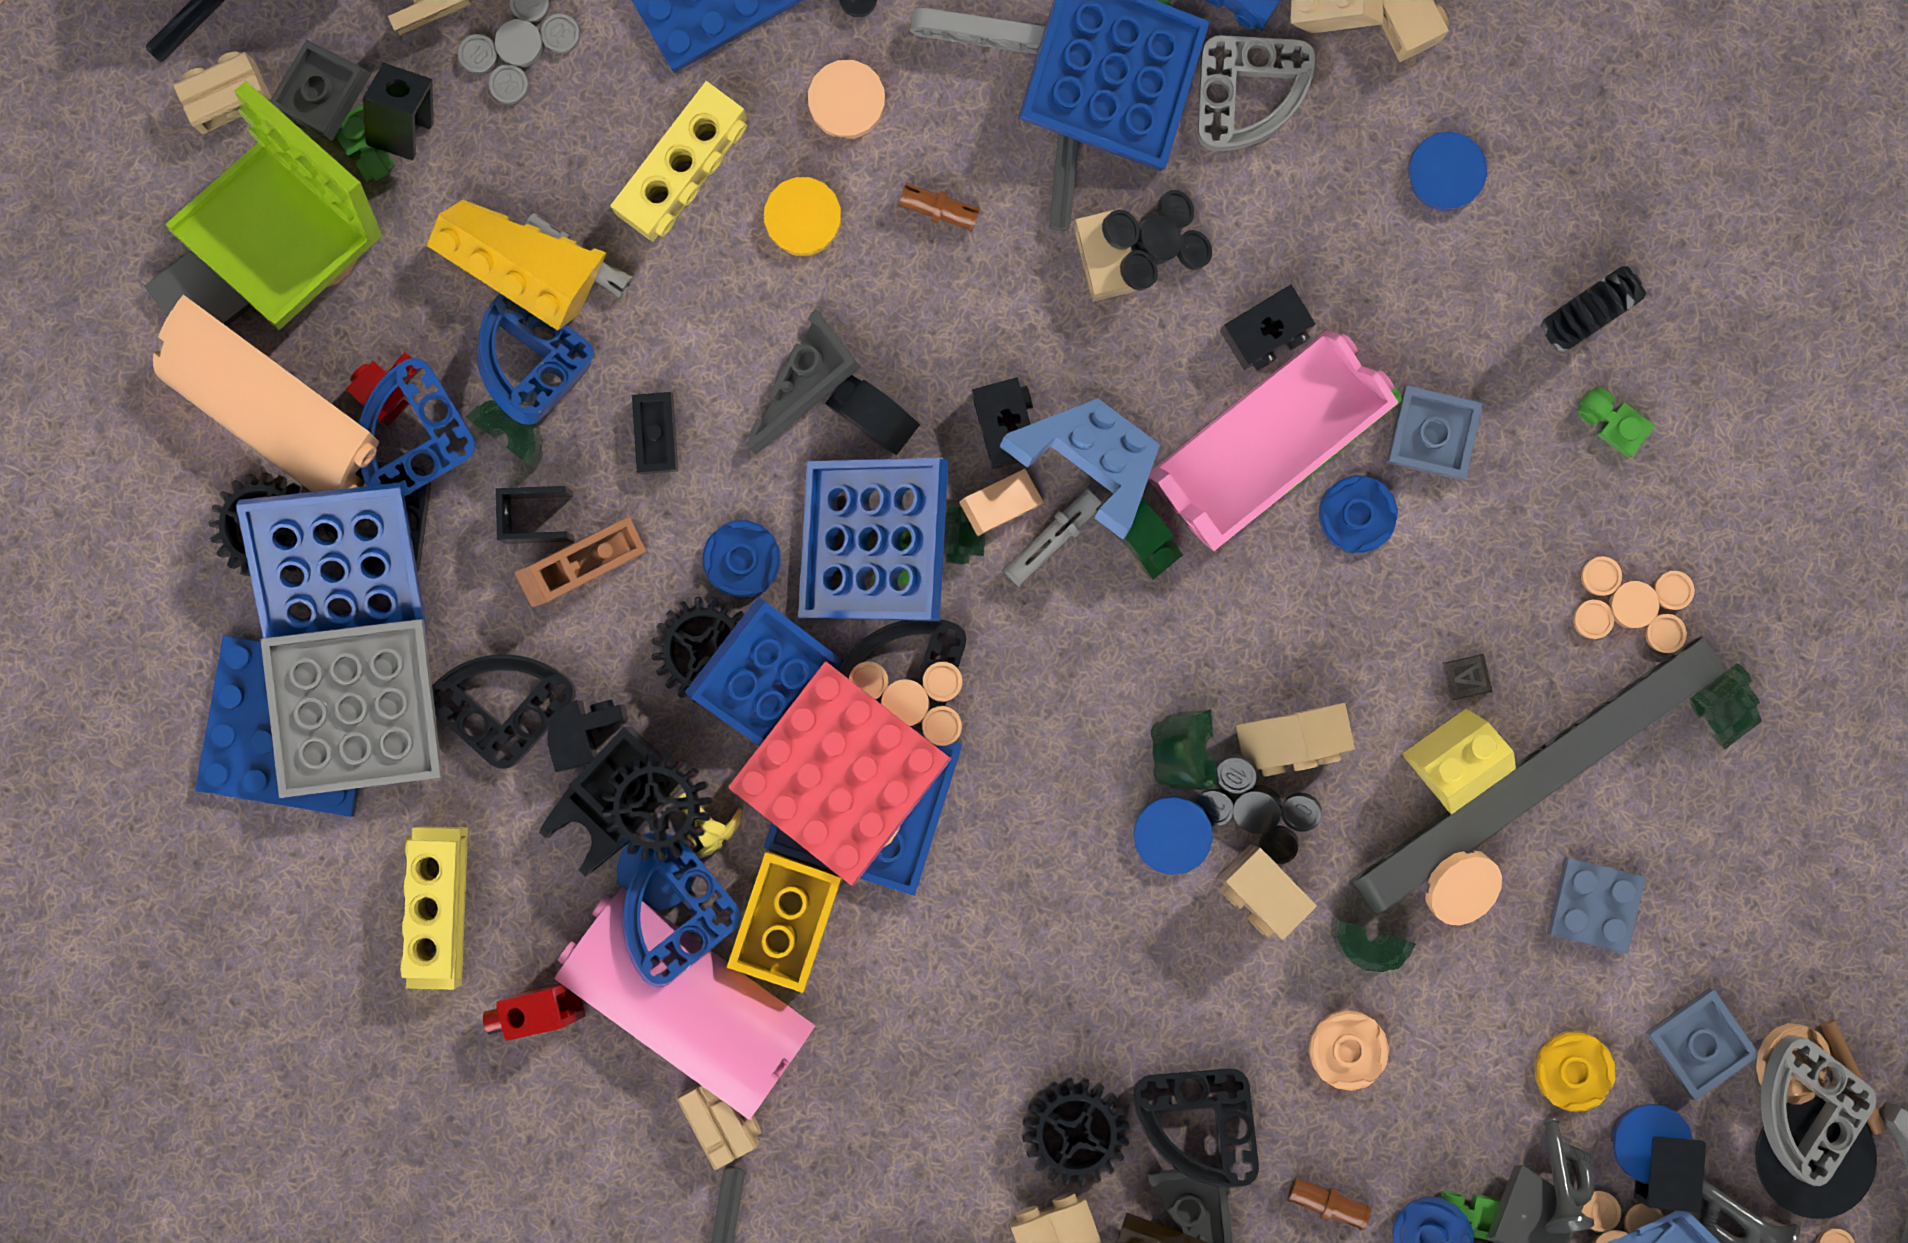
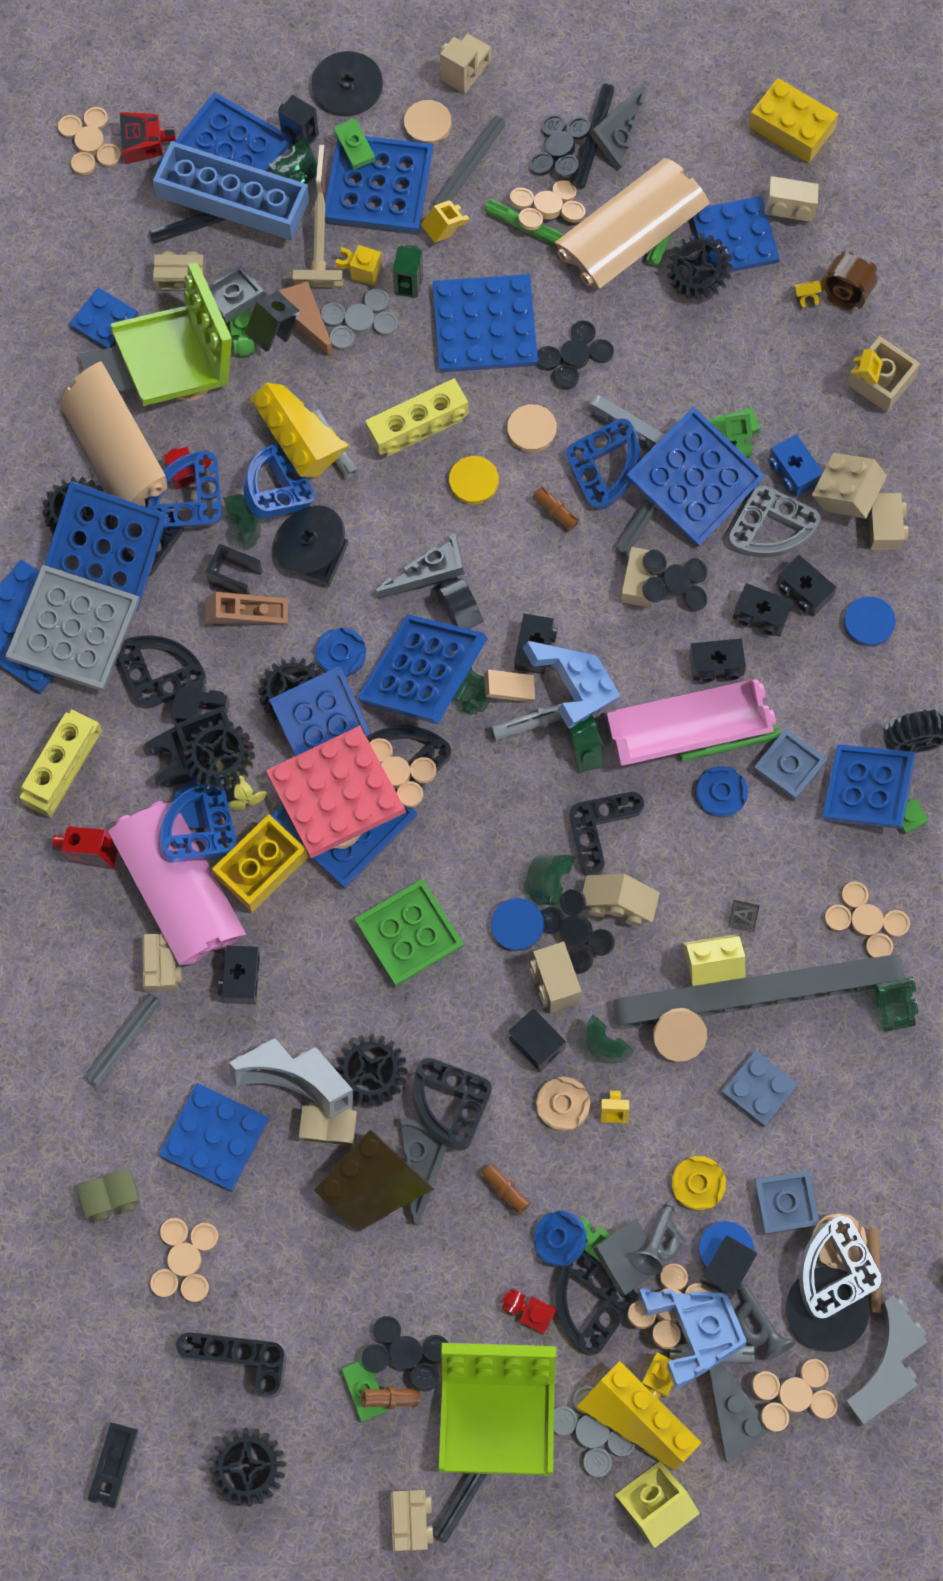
camera: 30 degrees right, 15 degrees down
none -> blue plate [69,287,139,349]
none -> black brick [218,945,260,1005]
none -> arch [229,1038,353,1118]
none -> black piece [274,505,345,574]
none -> nougat slope [280,281,333,356]
none -> bright green plate [355,879,464,987]
none -> black piece [509,1009,566,1072]
none -> blue beam [566,418,640,510]
none -> black beam [569,792,644,876]
none -> yellow tile [601,1090,629,1124]
none -> black brick [733,583,794,636]
none -> black brick [776,555,837,617]
none -> blue plate [823,744,916,829]

